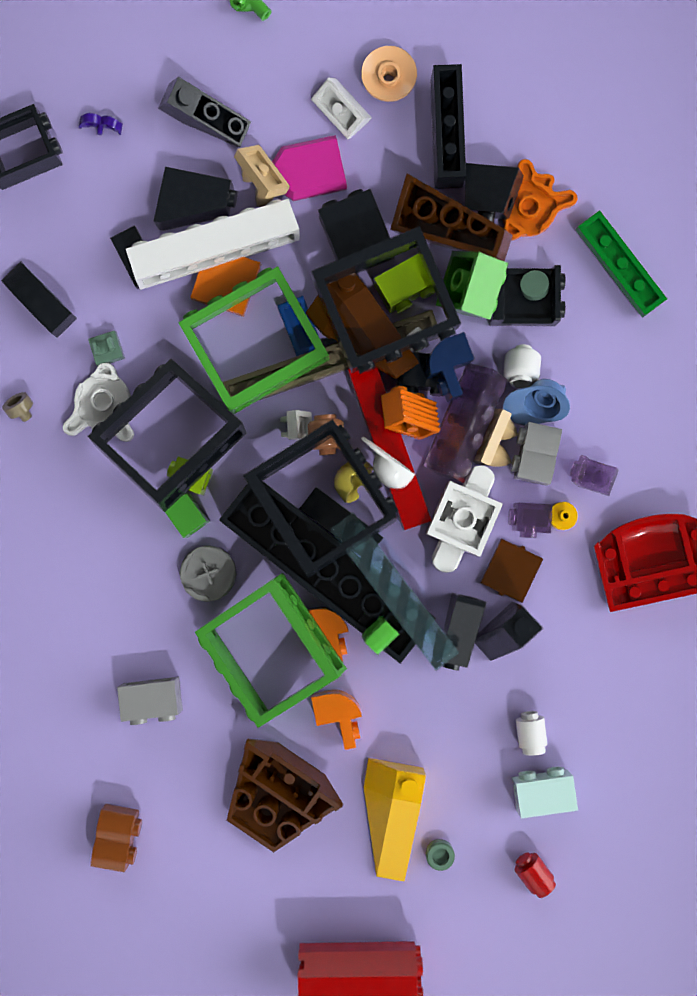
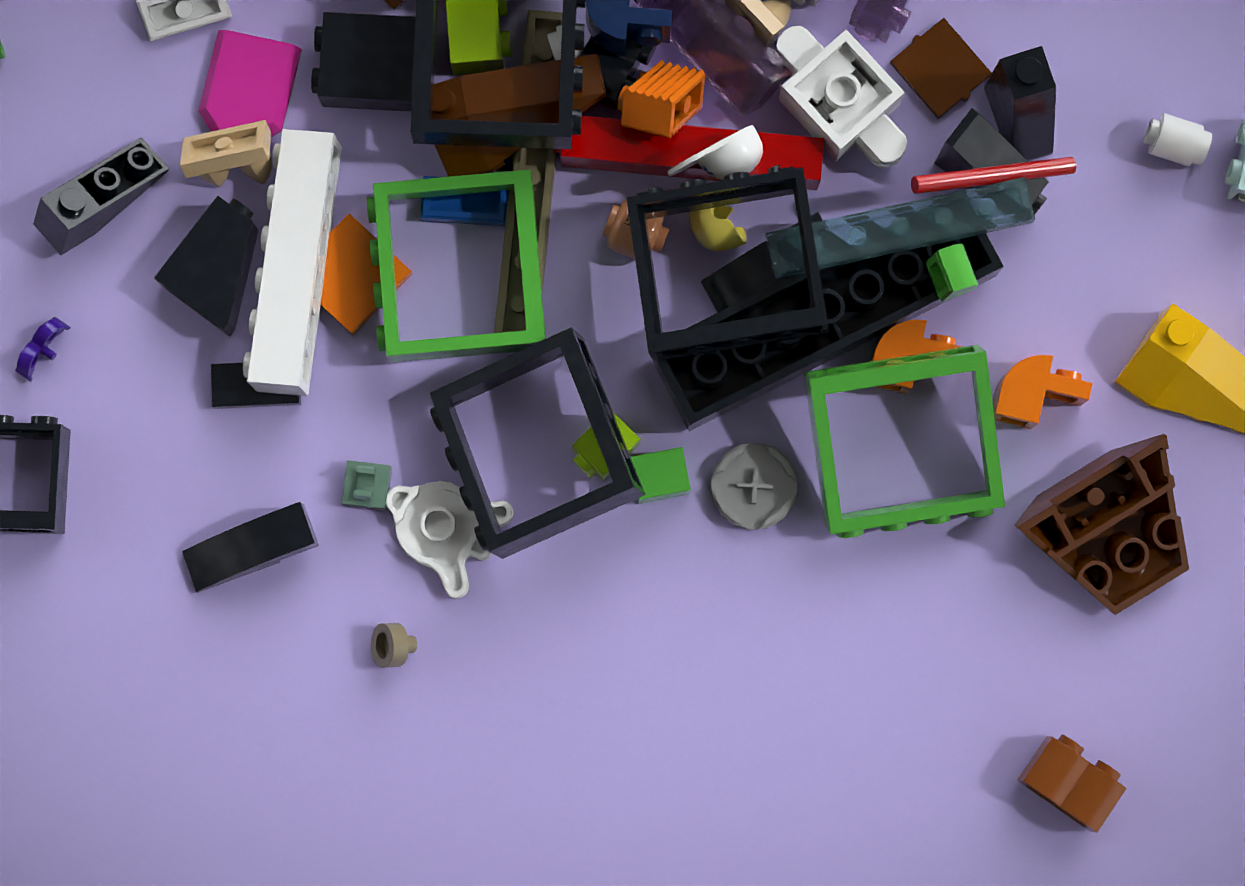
camera: 70 degrees left, 5 degrees down
light grey brick [117,677,183,725] -> none
white tile [280,410,312,440] -> none
none -> red bar [911,157,1076,194]

